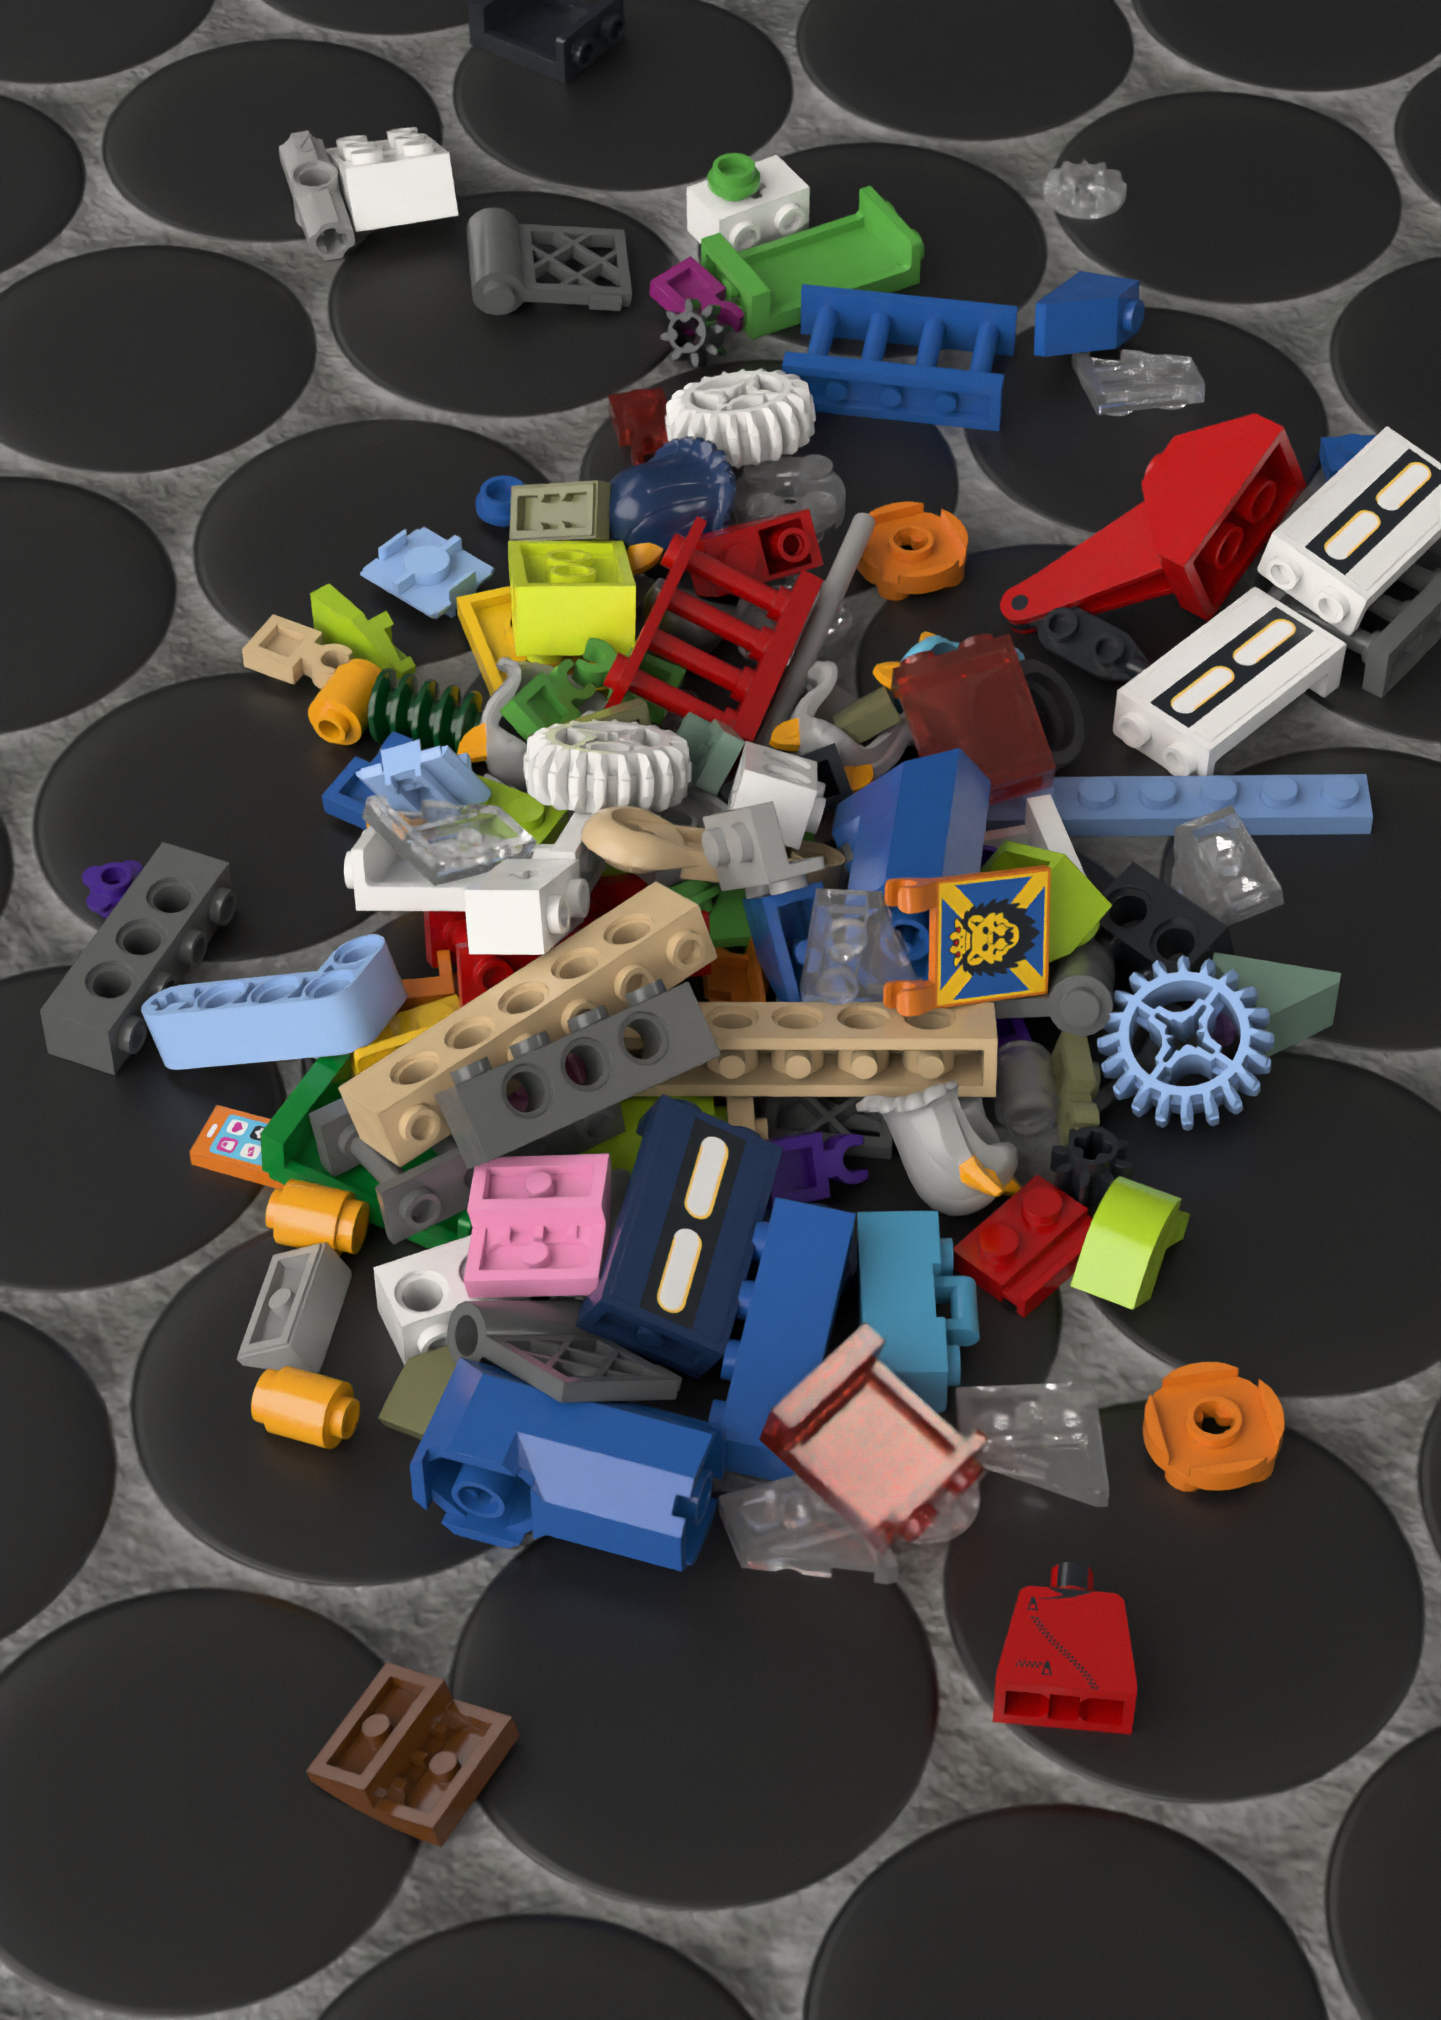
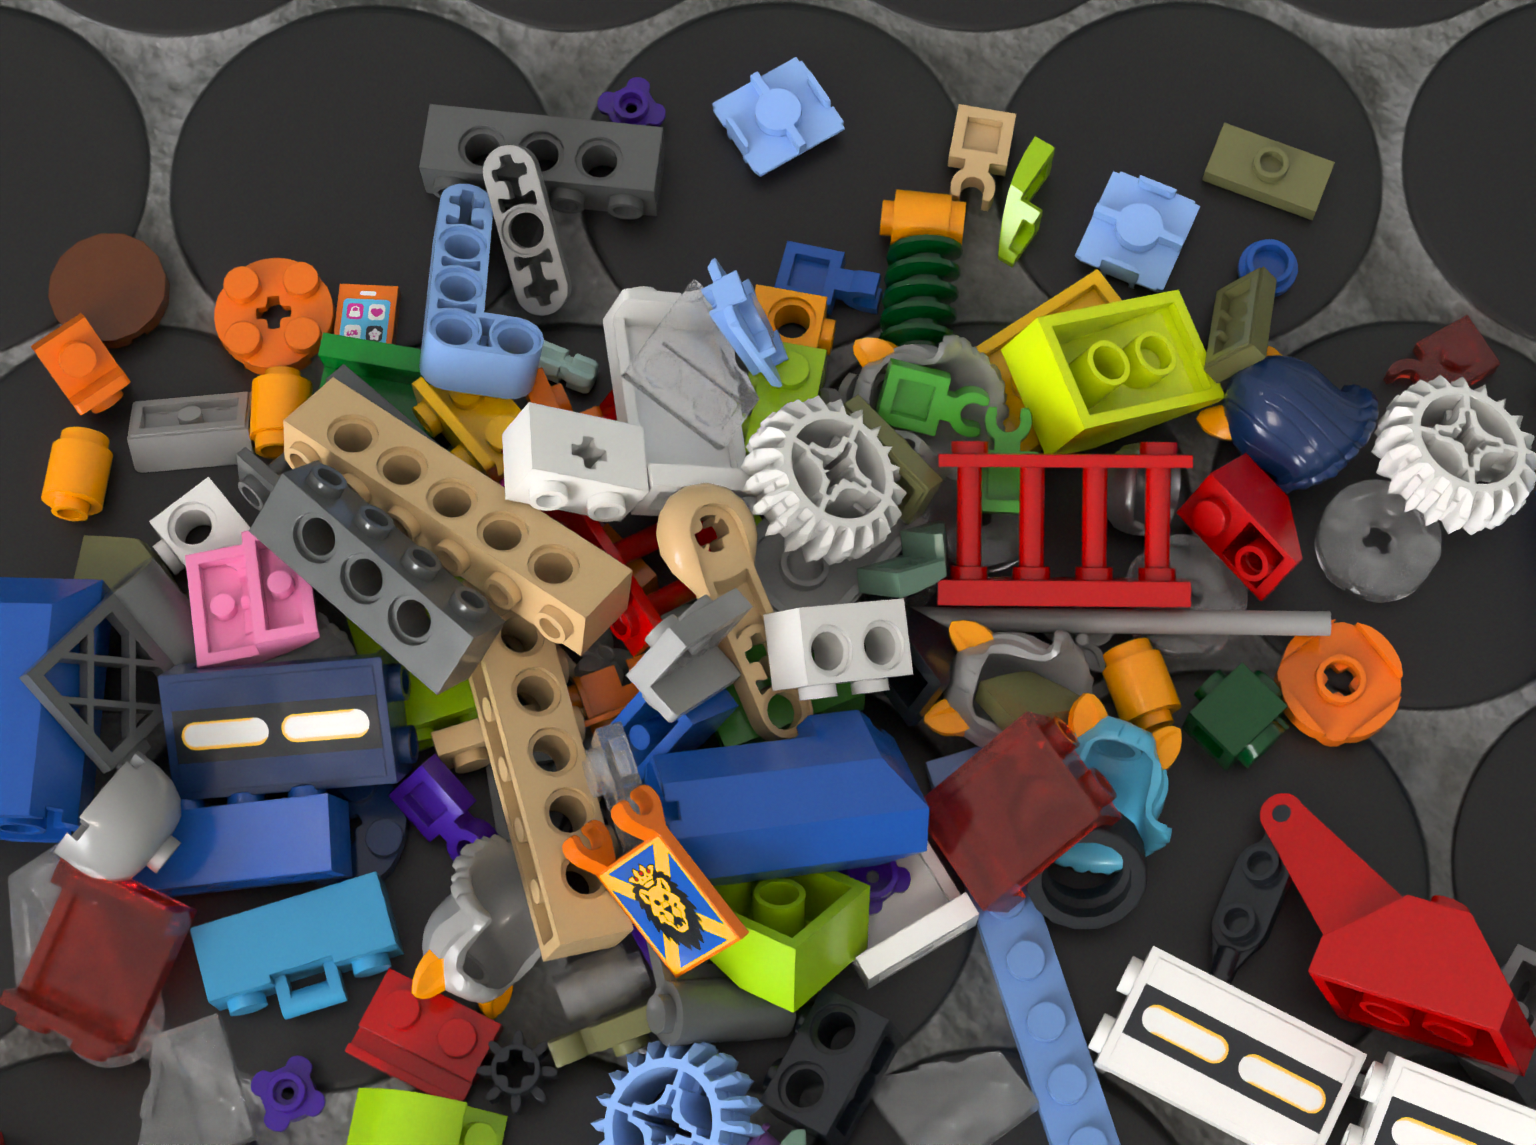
camera: 75 degrees right, 25 degrees up
none -> orange bracket [31,313,131,415]
none -> reddish brown tile [48,233,170,348]
none -> light grey cylinder [54,751,181,883]
none -> orange plate [214,258,336,375]
none -> dark purple plate [251,1056,326,1132]
none -> light grey beam [483,144,572,316]
none -> light blue piece [712,57,845,177]
none -> light orange brick [1102,638,1182,733]
none -> dark green brick [1181,662,1290,771]
none -> olive plate [1202,122,1335,220]

